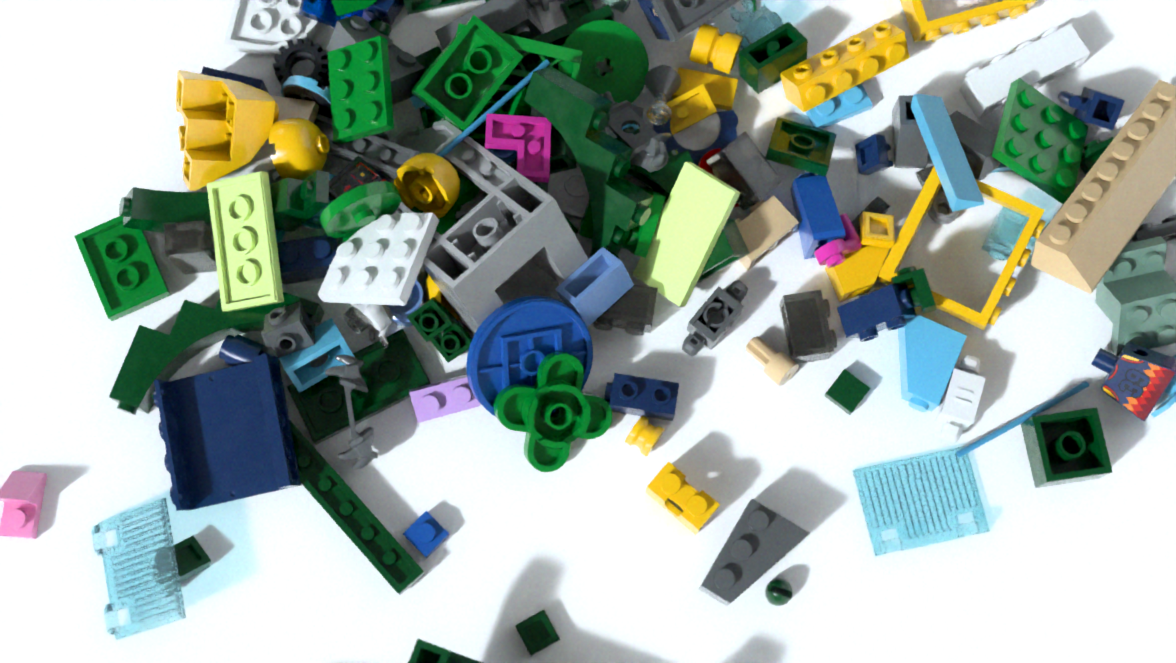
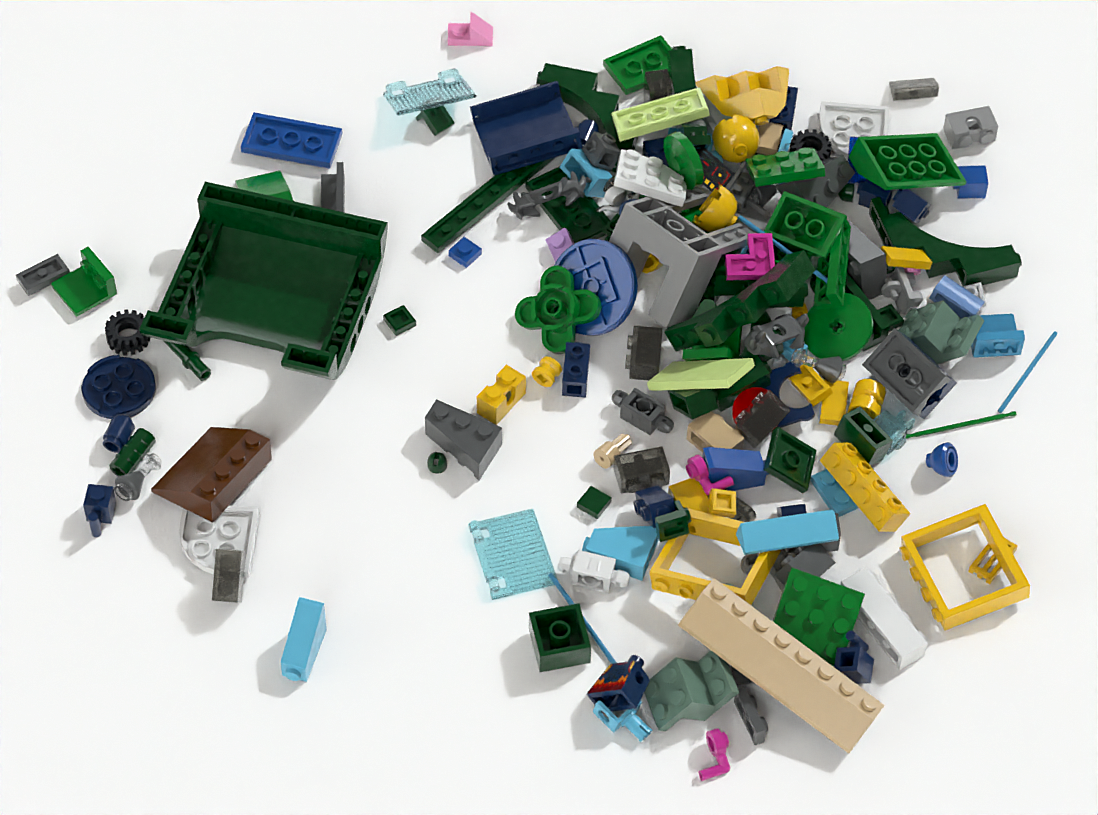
camera: 85 degrees right, 20 degrees down
medium blue brick [555,247,634,327] -> none

